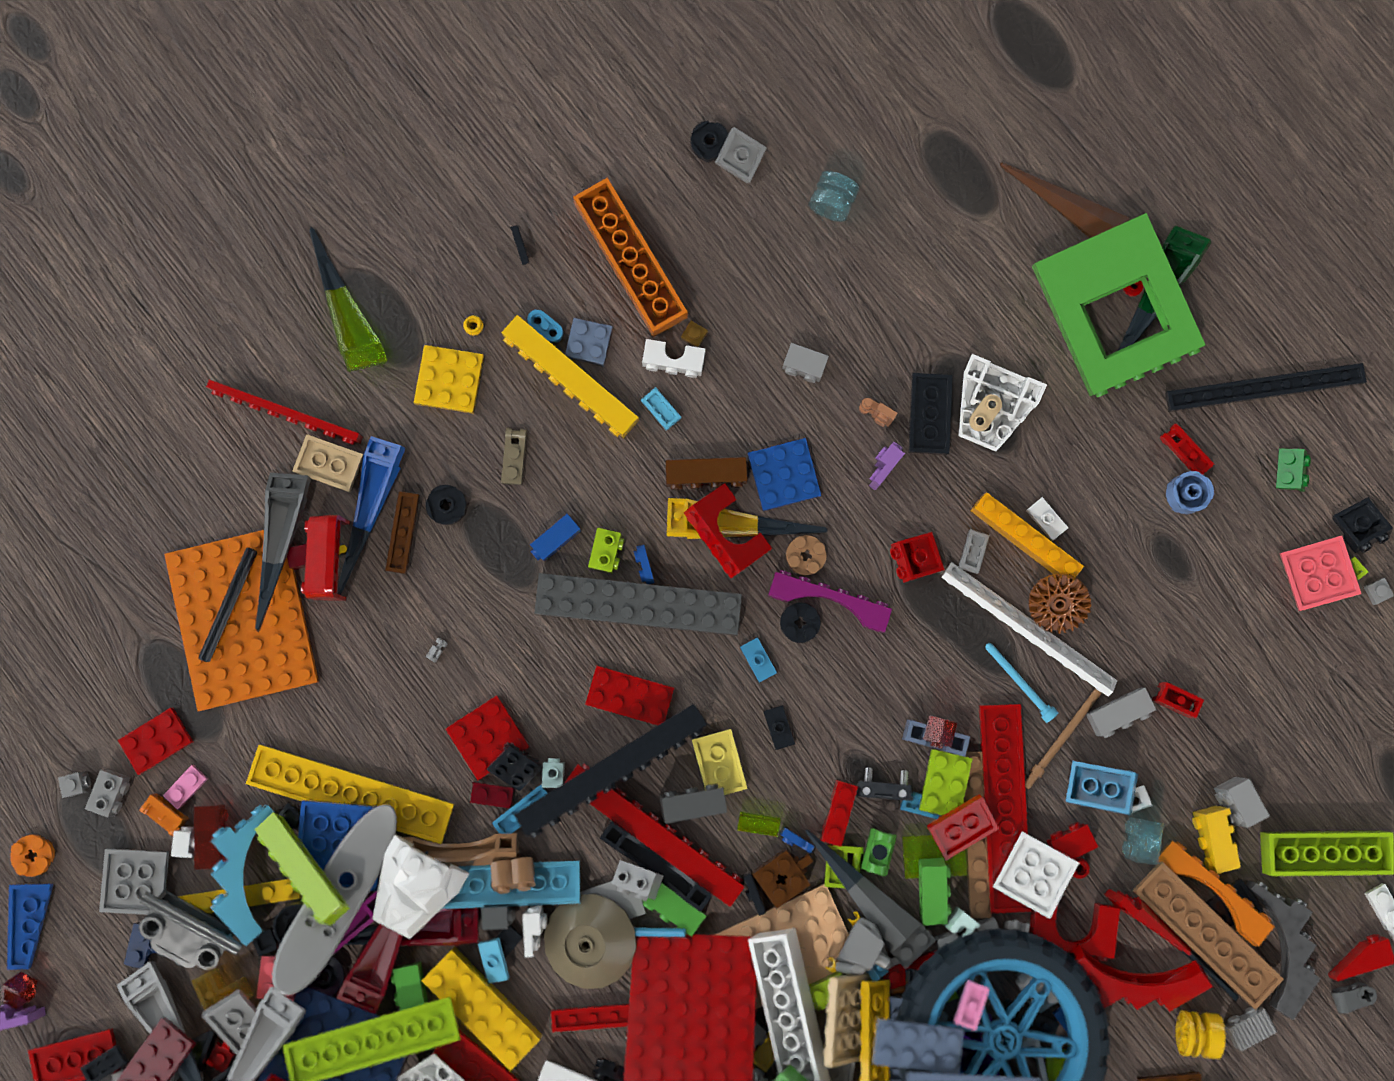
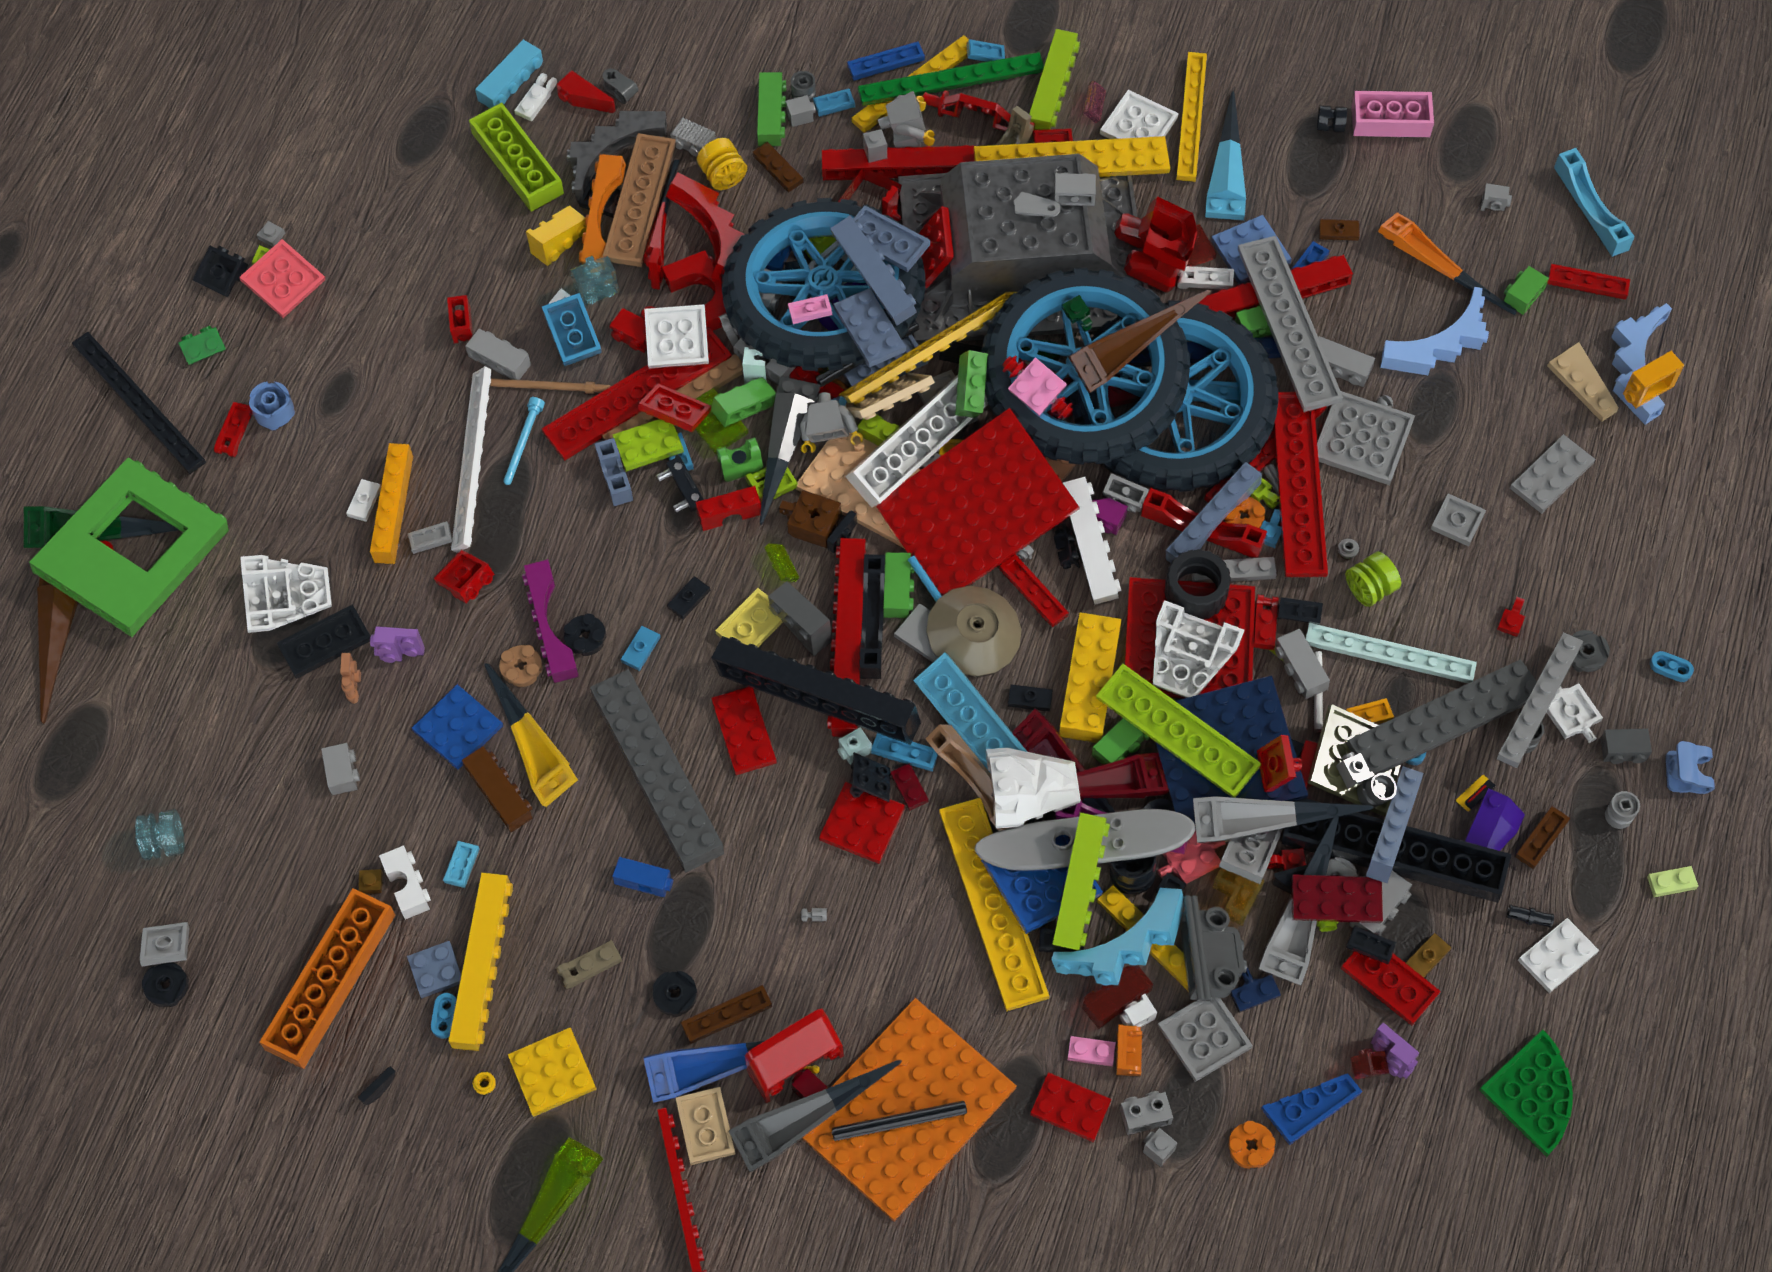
camera: 120 degrees left, 20 degrees down
medium azure plate [478,938,510,984] -> none
dark grey brick [482,905,516,930] -> none
medium nougat brick [491,857,536,894] -> none
white plate [523,905,548,957] -> none
lime brick [588,528,624,574] -> none
light grey brick [611,860,663,902] -> none
blue plate [633,544,655,585] -> none
red arch [683,484,772,578] -> none
blue plate [780,827,815,854] -> none
clear red brick [923,716,957,749] -> none
tan plate [969,394,1002,431] -> none
dark orange wheel [1028,574,1091,634] -> none
light grey brick [1214,777,1269,828] -> none

